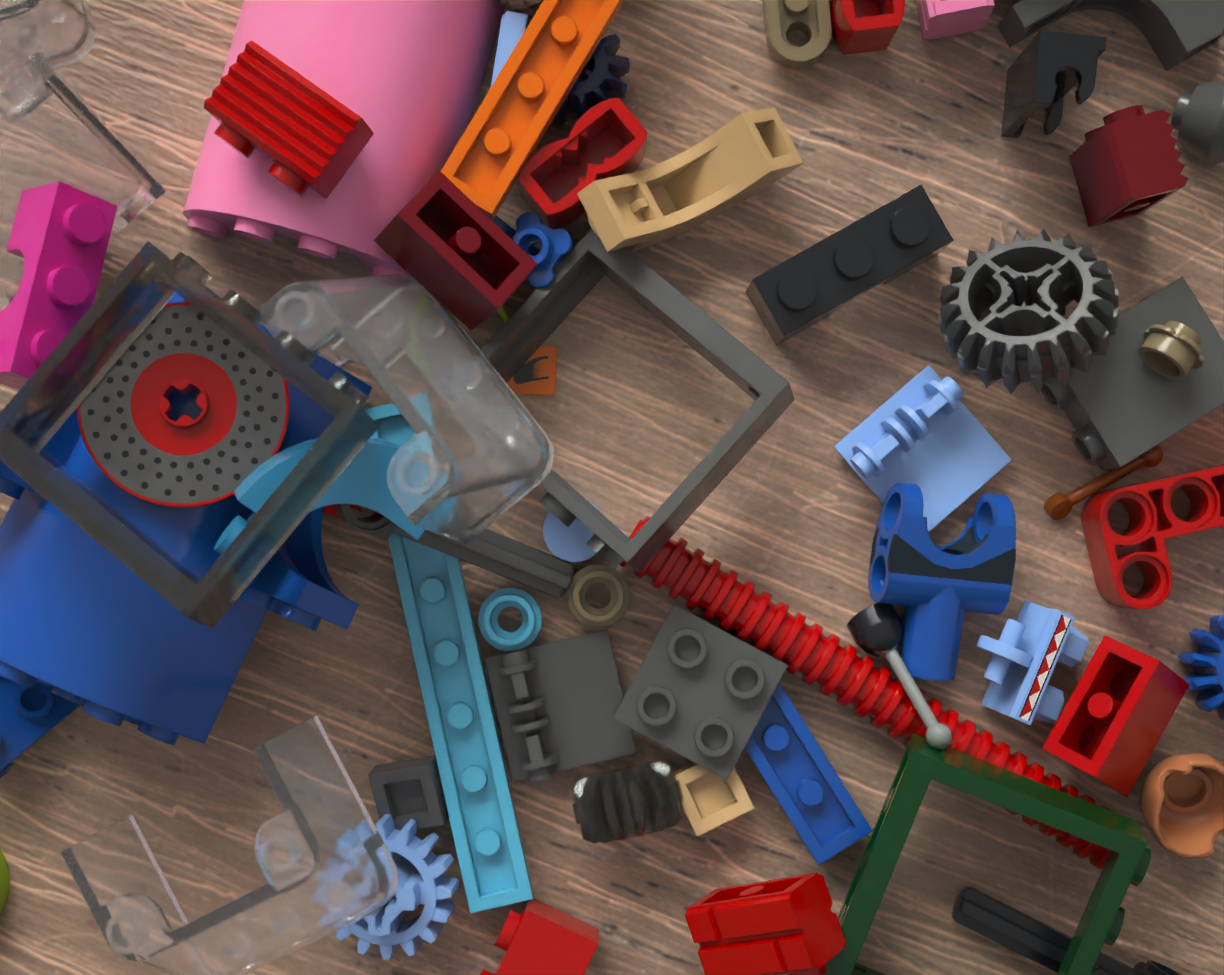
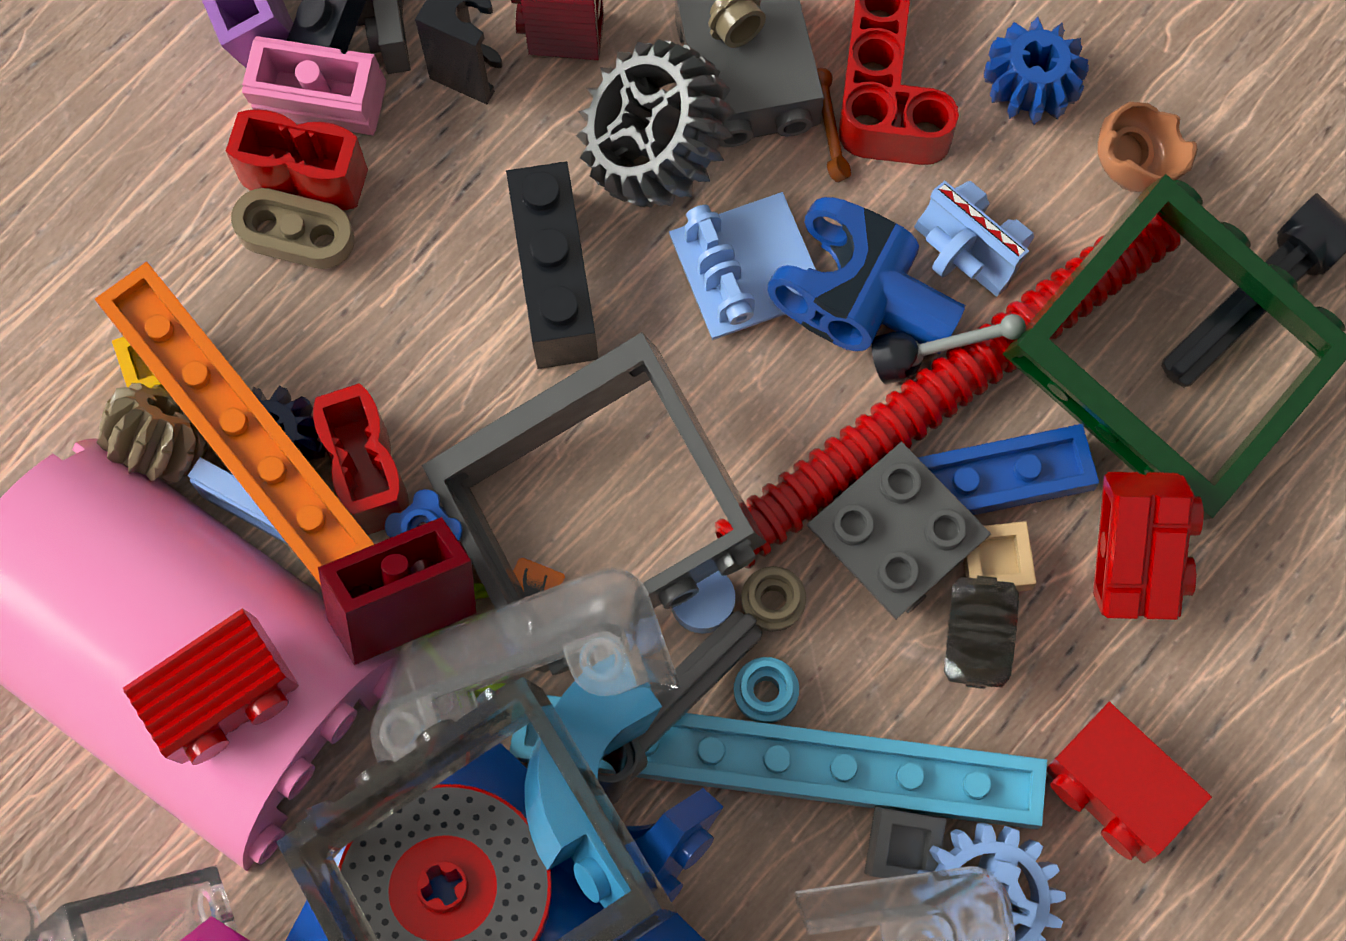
camera: 65 degrees left, 15 degrees down
dark grey hinge [484,629,637,783] -> none
tan arch [577,107,804,252] -> none
red brick [1042,635,1189,797] -> none

